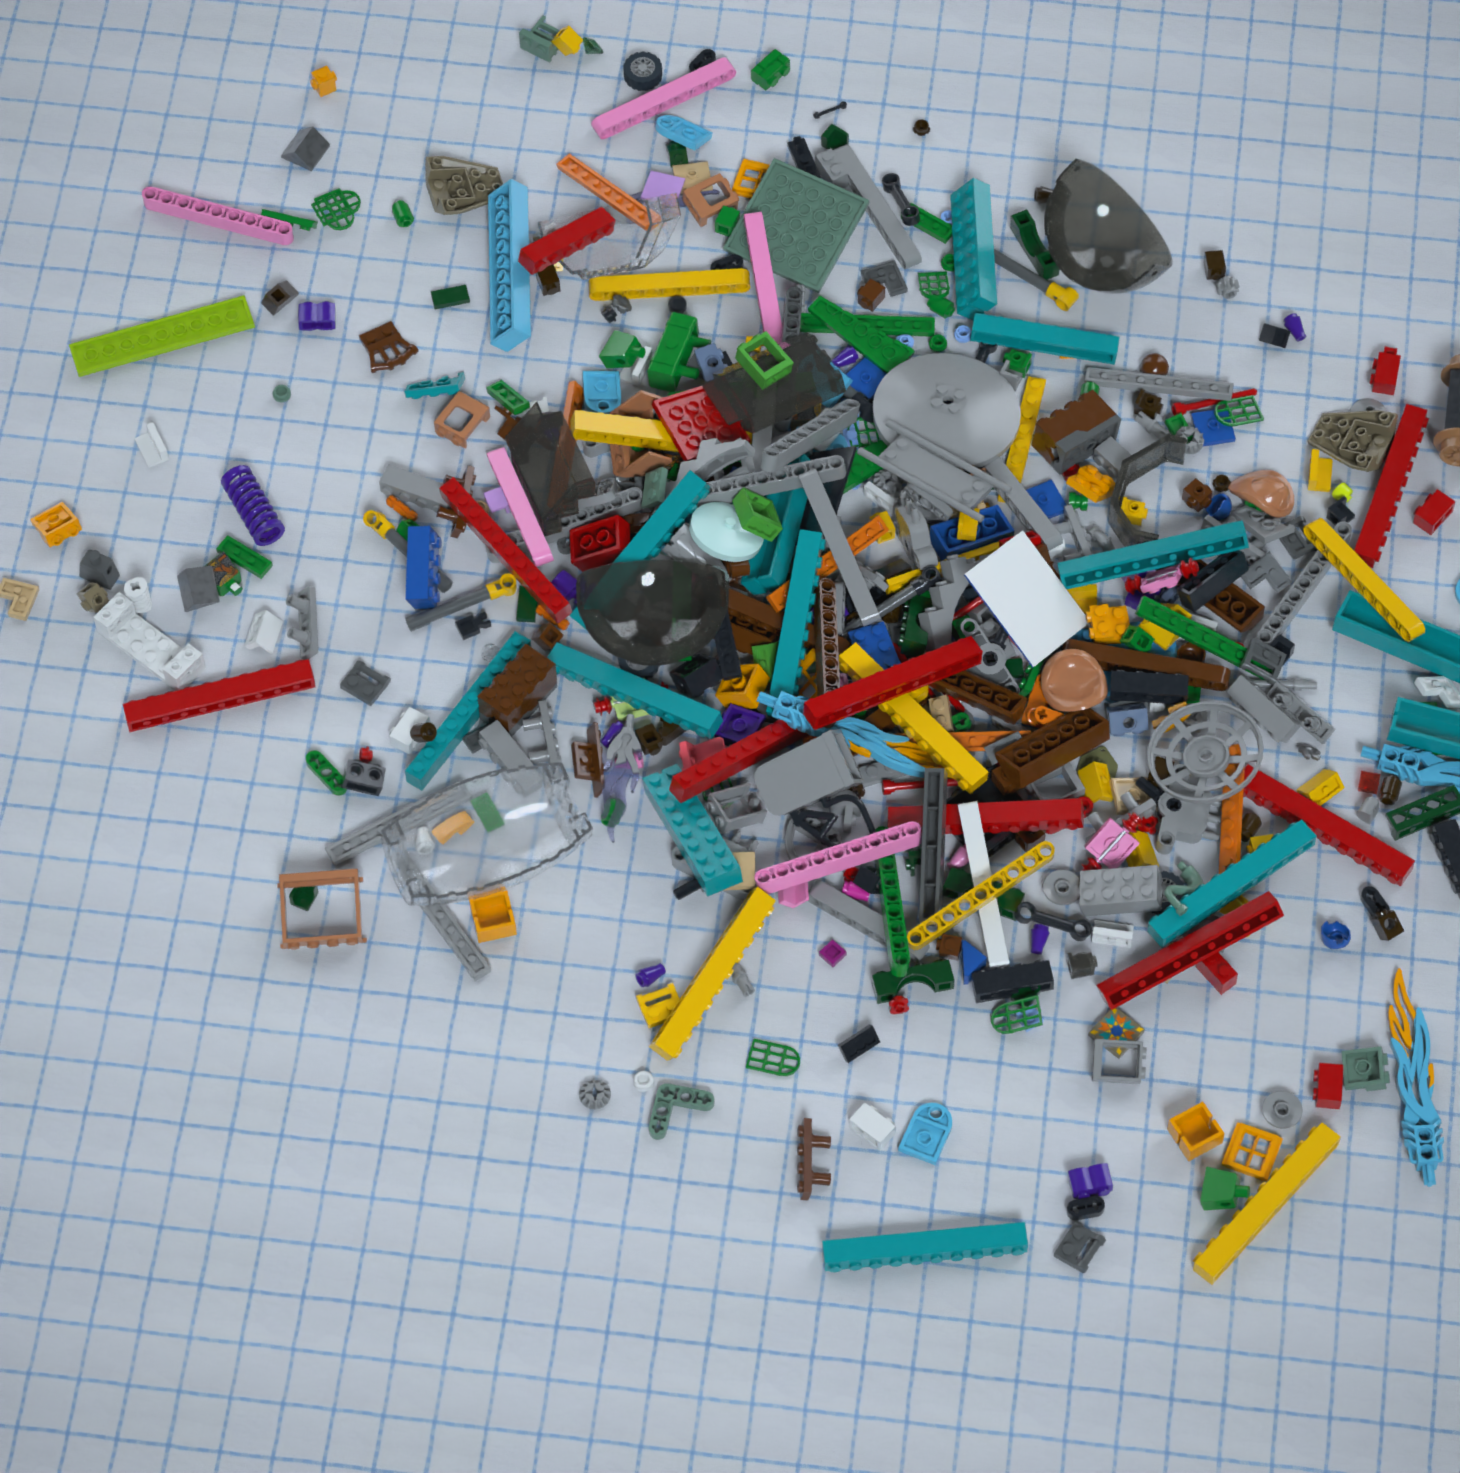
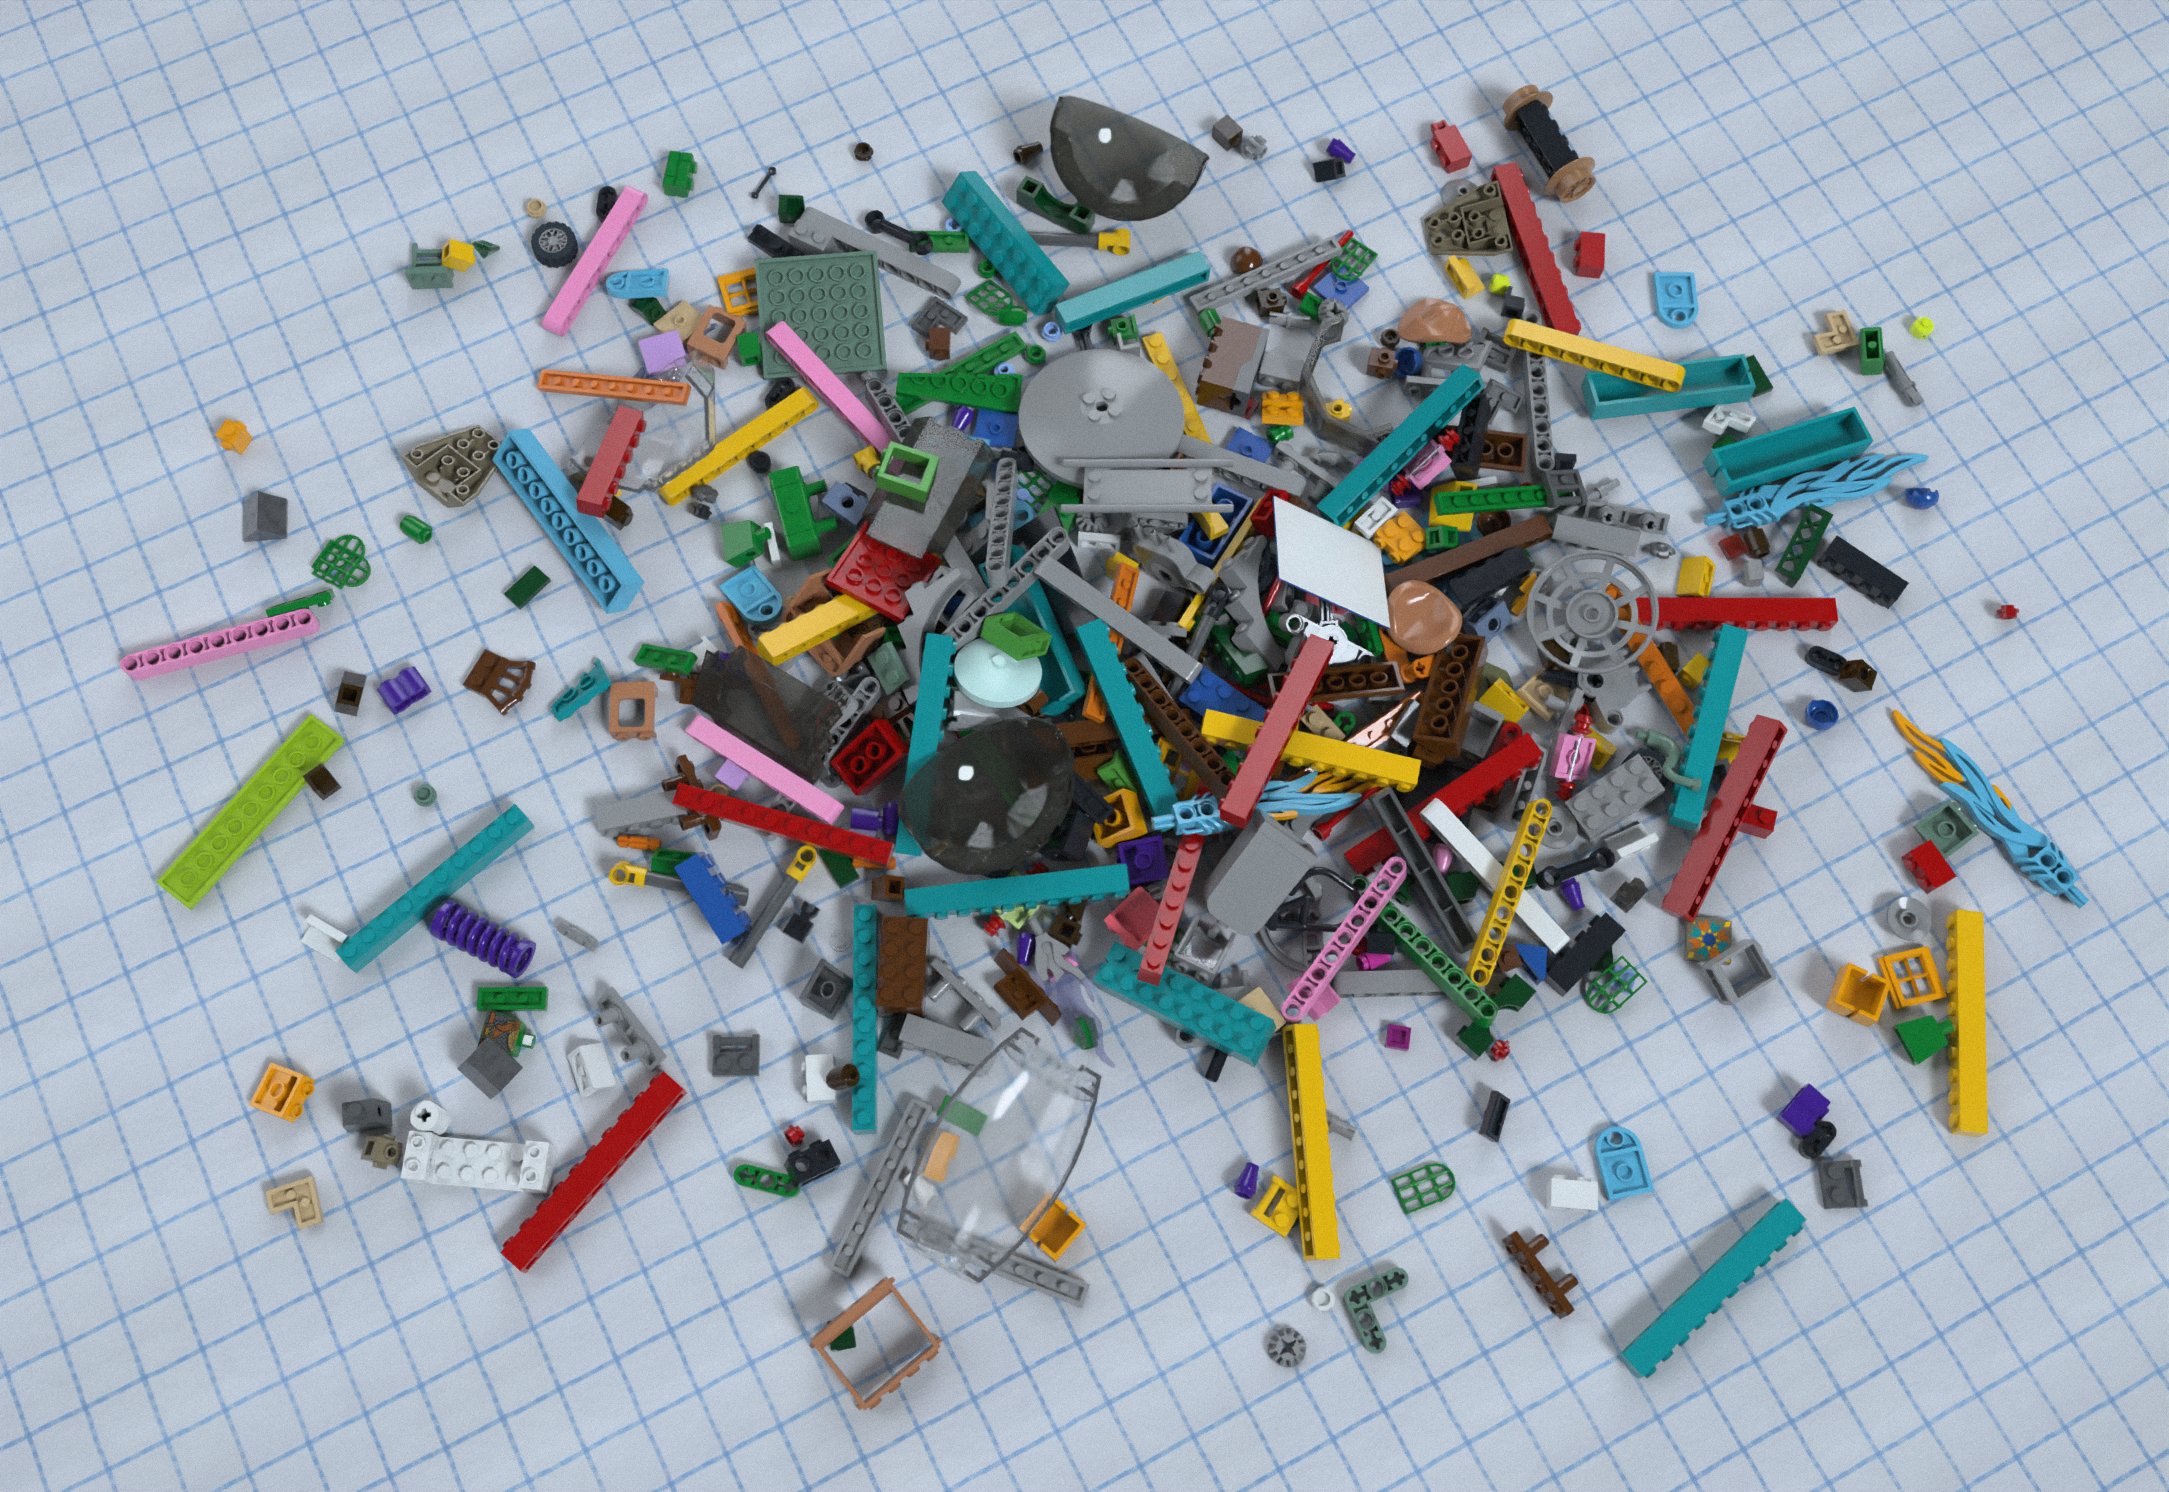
camera: 40 degrees left, 10 degrees up
none -> dark brown panel [303,764,342,800]
none -> teal brick [335,804,535,973]
none -> tan plate [526,199,547,219]
none -> light grey axle [557,921,599,951]
none -> flat silver slope [799,959,853,1020]
none -> white panel [1351,496,1398,540]
none -> light grey brick [1492,744,1549,832]

